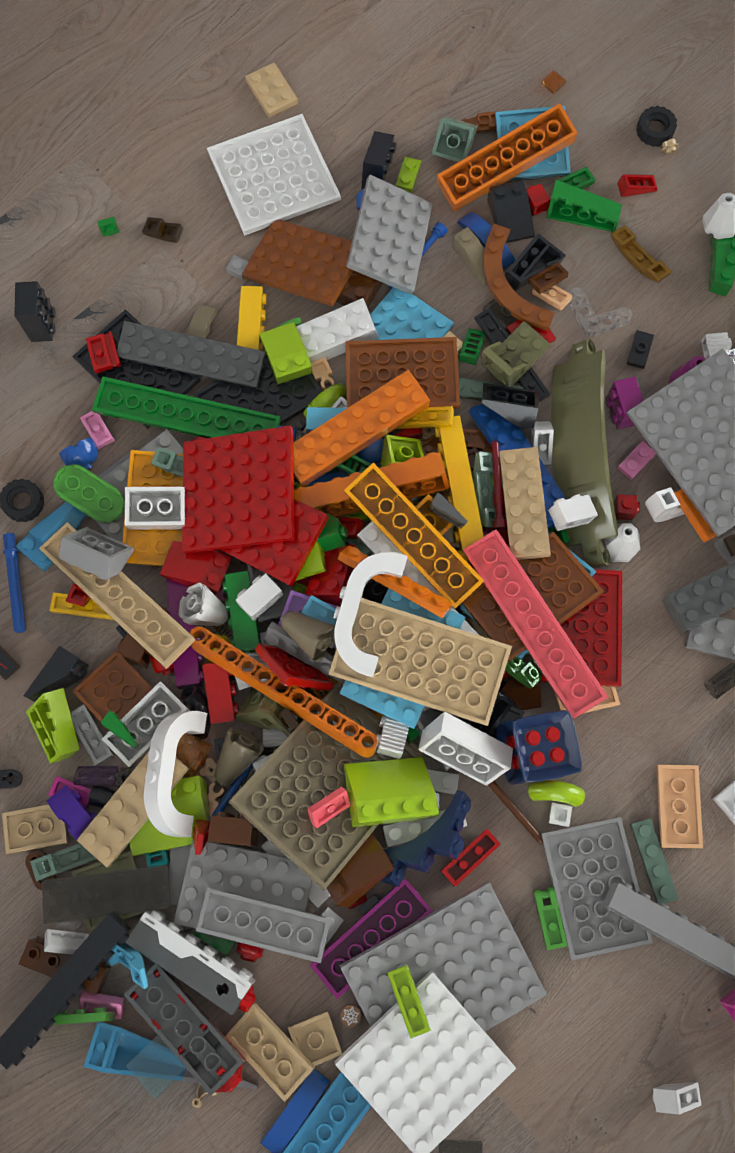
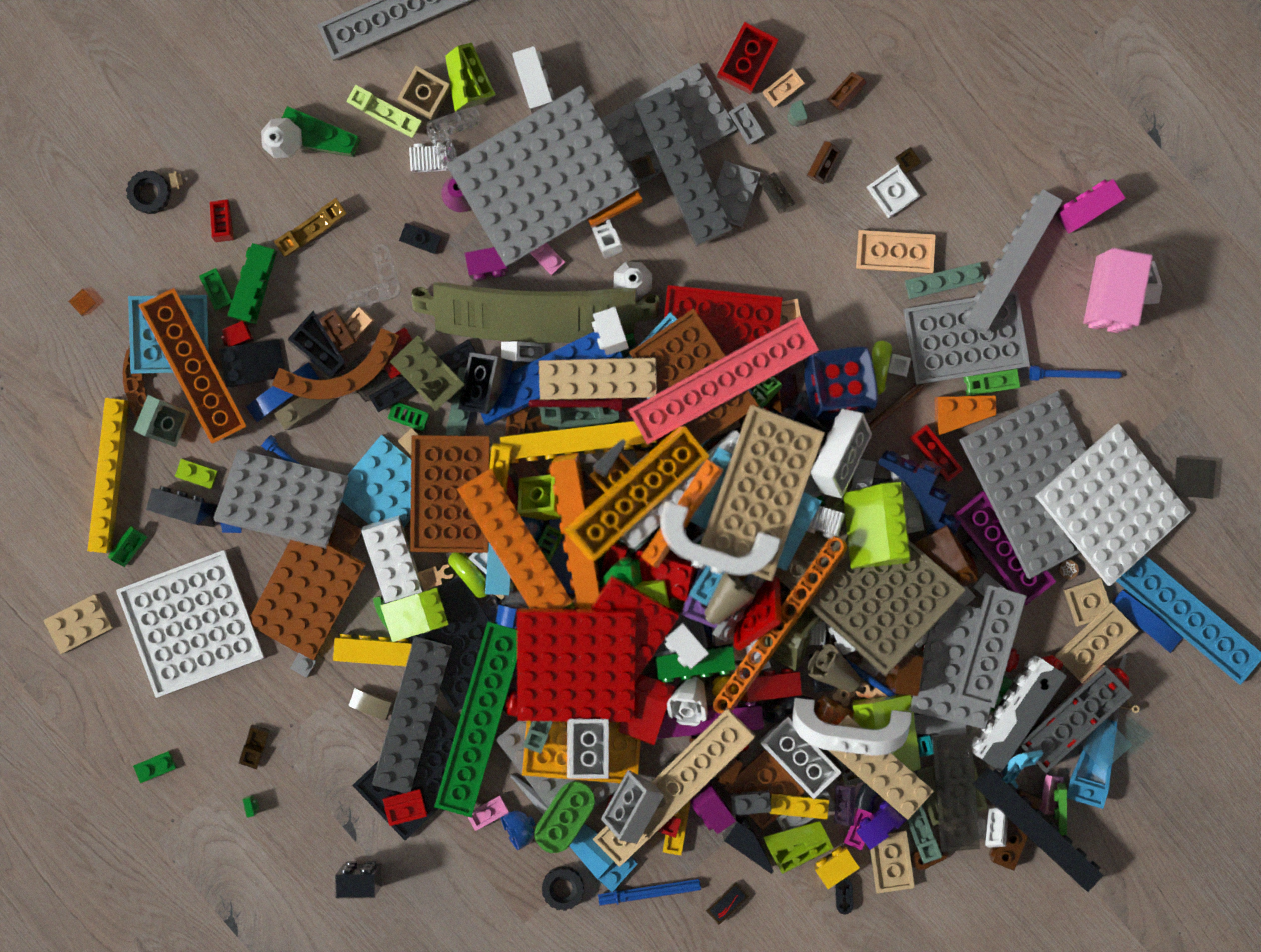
camera: 85 degrees left, 15 degrees up
green slope [101,710,139,748] -> none
red slope [192,819,210,855] -> none
dark brown plate [277,708,299,733] -> none
coral plate [307,786,351,829] -> none
lime tile [387,965,431,1039] -> none
red brick [613,494,640,520] -> none
none -> yellow brick [87,398,129,553]
none -> green plate [108,526,147,568]
none -> green plate [133,750,177,783]
none -> magenta brick [689,782,736,835]
none -> dark grey brick [730,790,771,815]
none -> yellow plate [769,794,829,819]
none -> yellow brick [814,846,860,889]
none -> orange wedge [935,396,996,436]
none -> blue piece [1029,365,1122,381]
none -> bright pink brick [1083,248,1152,333]

